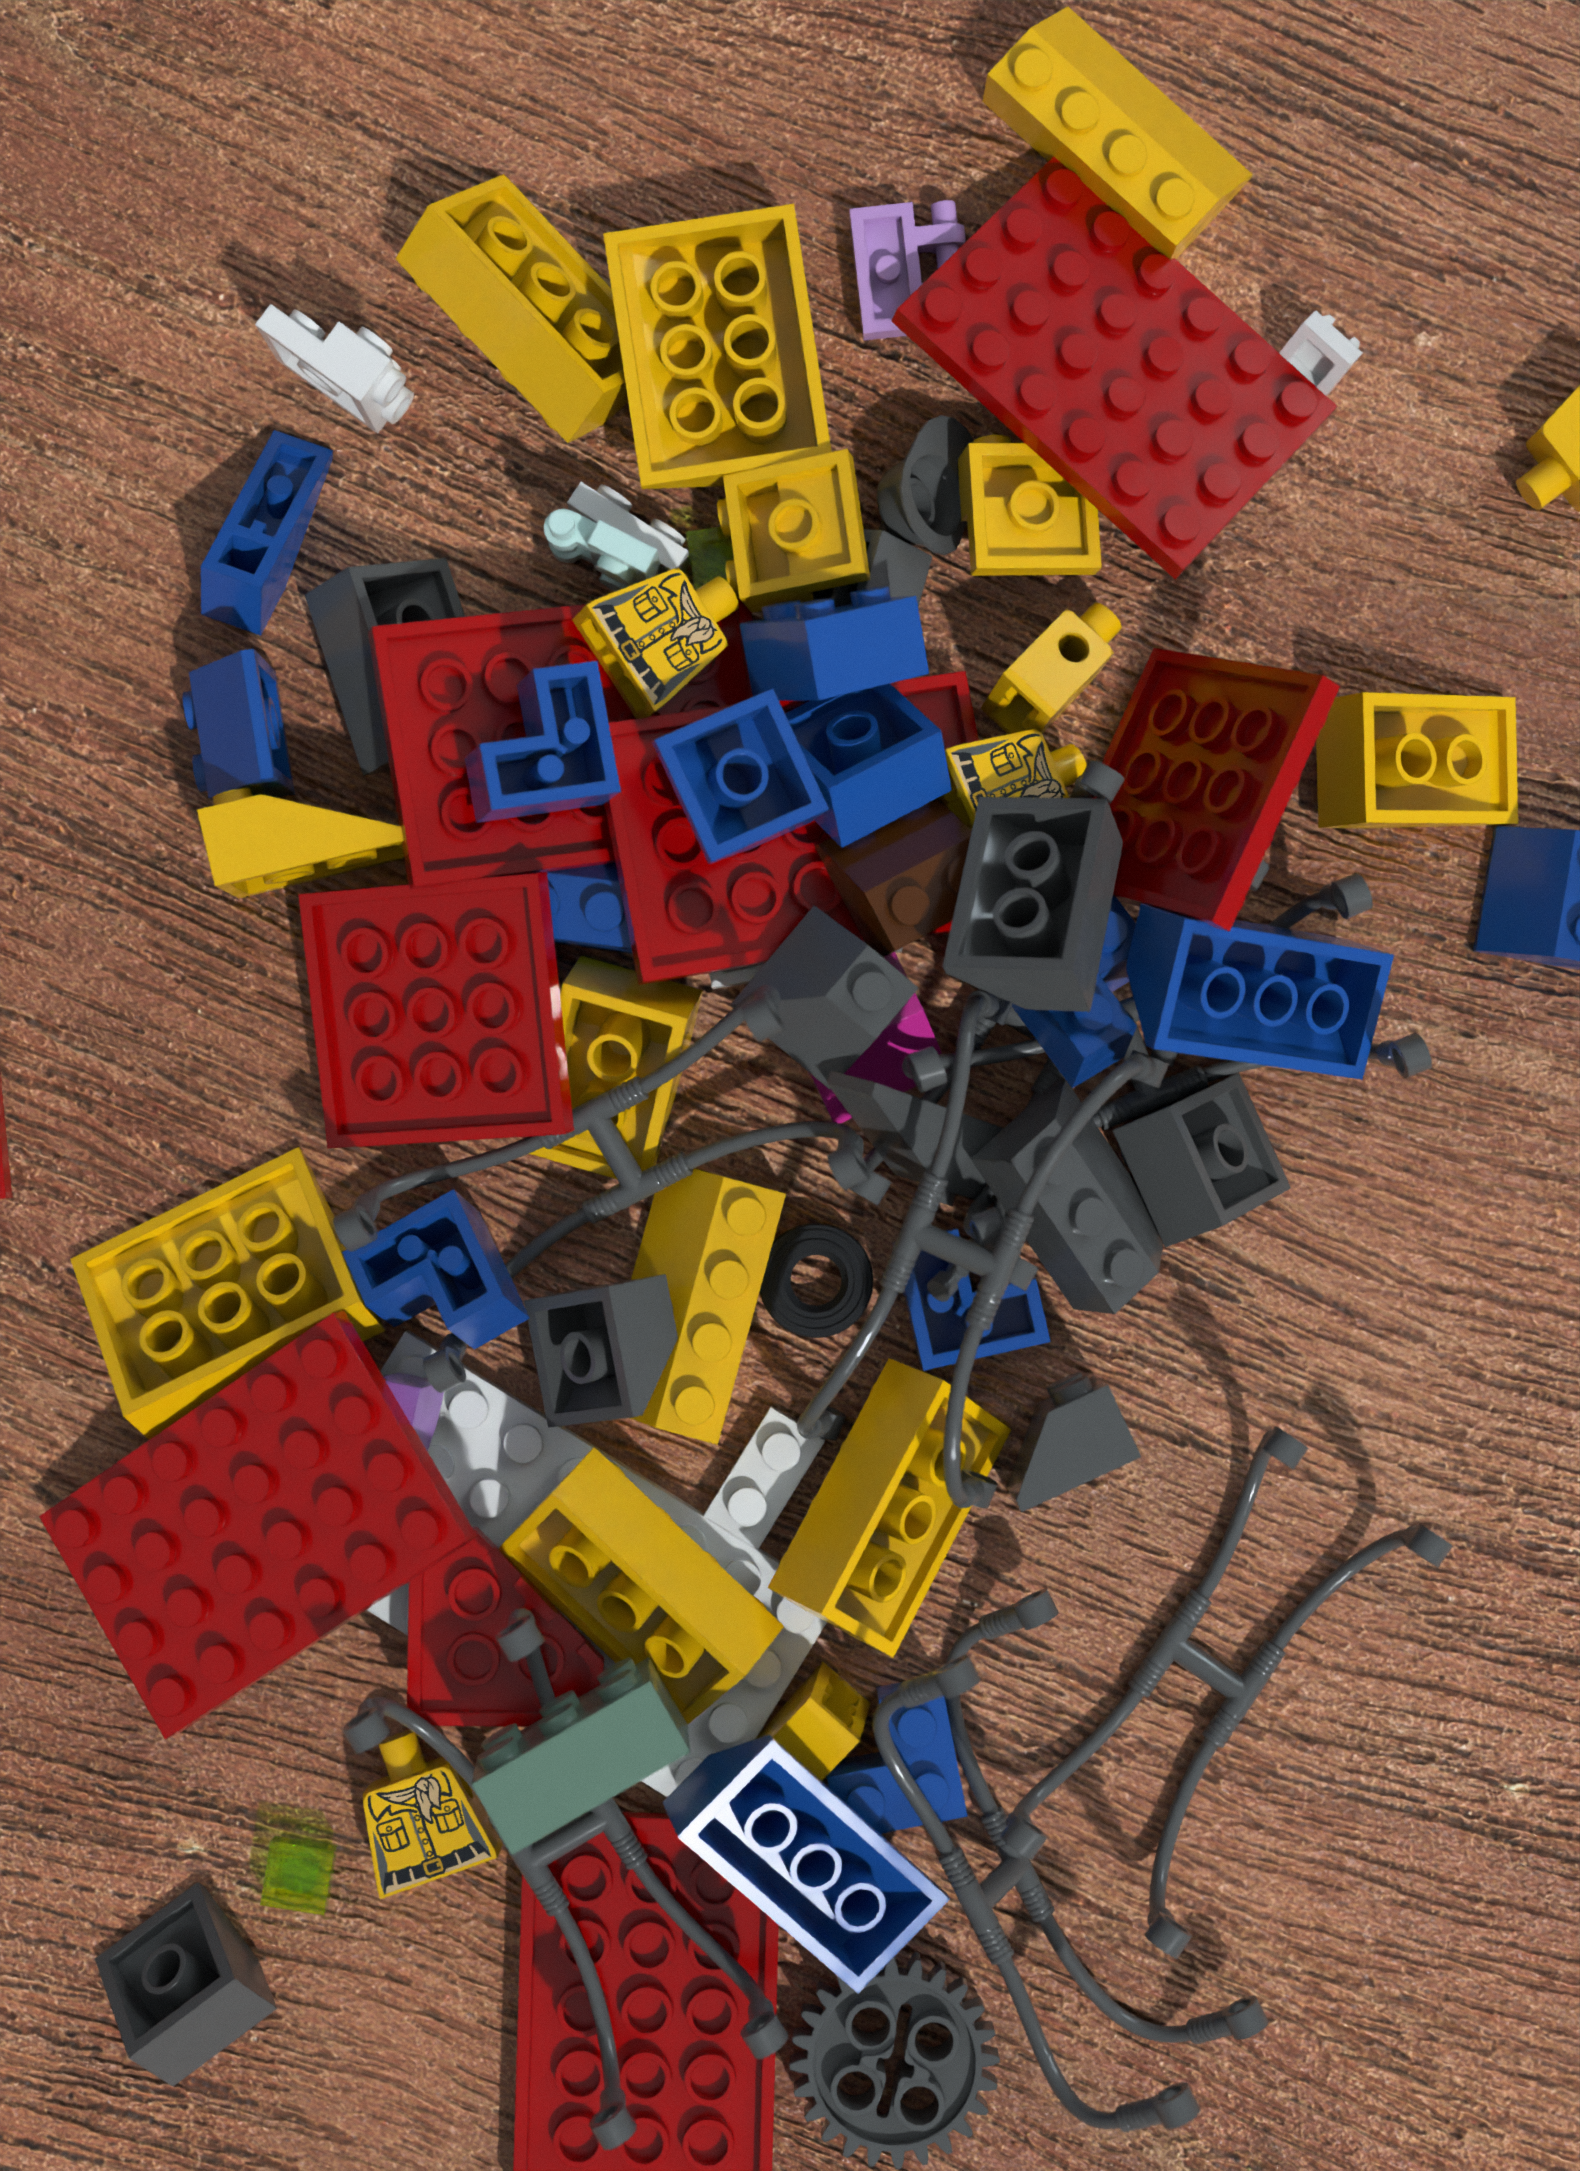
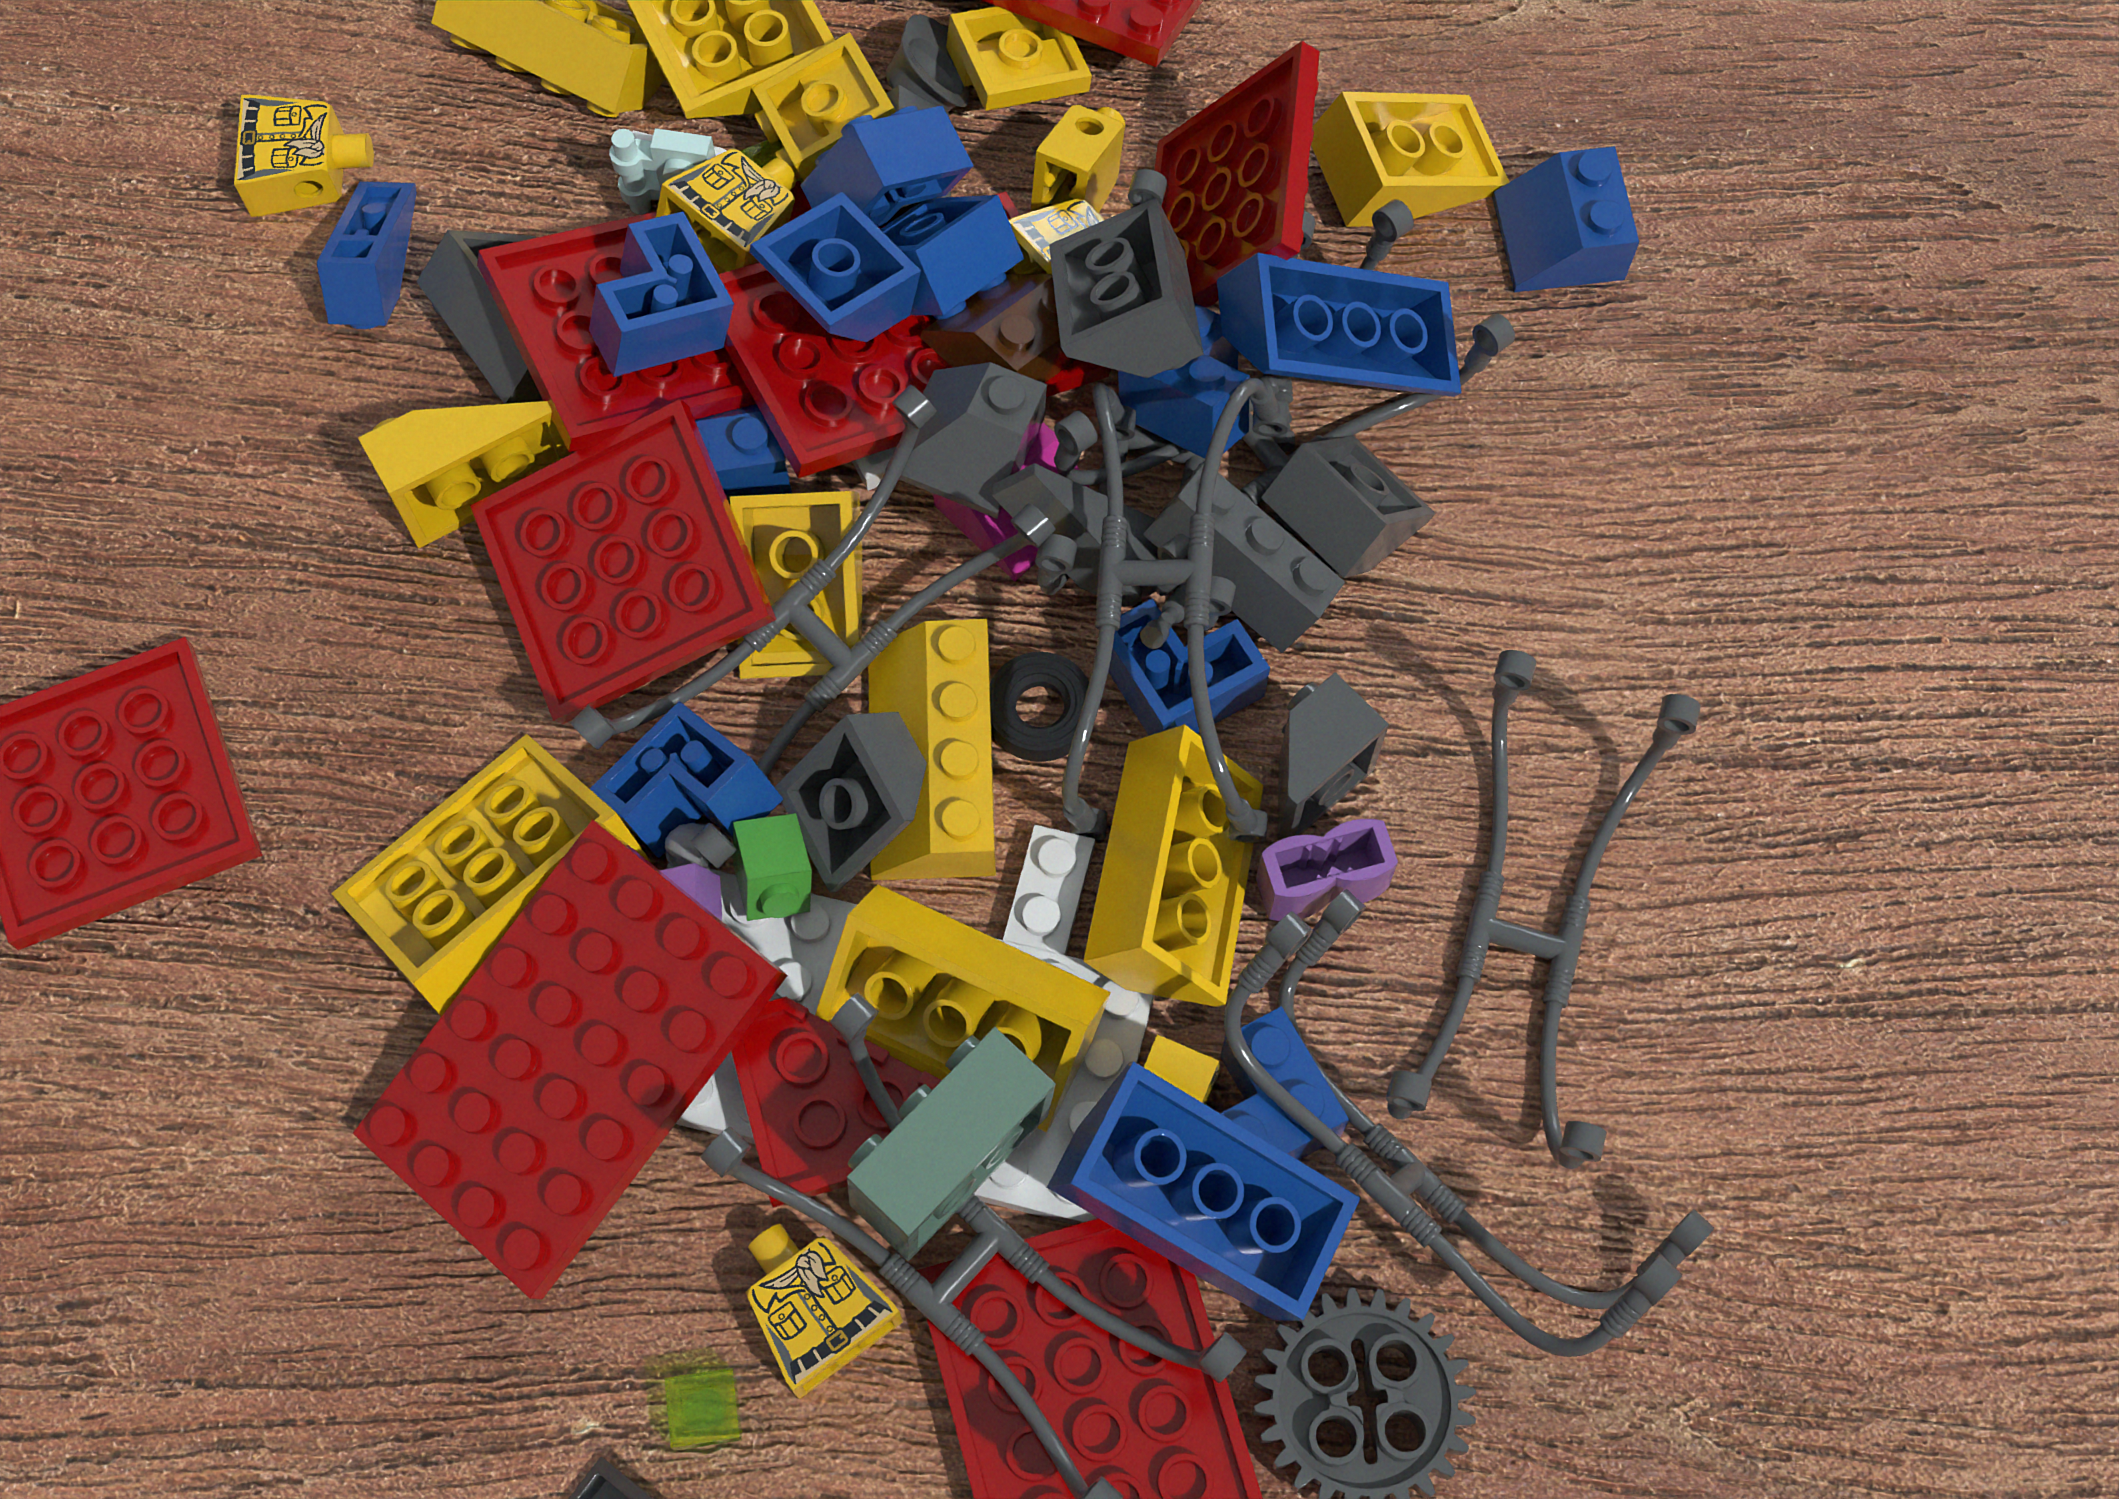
camera: 15 degrees left, 20 degrees down
blue slope [182,649,295,801] -> none
white plate [255,304,414,434] -> none
none -> yellow torso [234,94,374,217]
none -> light grey hinge [665,823,712,870]
none -> bright green brick [733,813,812,921]
none -> medium lavender brick [1256,819,1398,921]

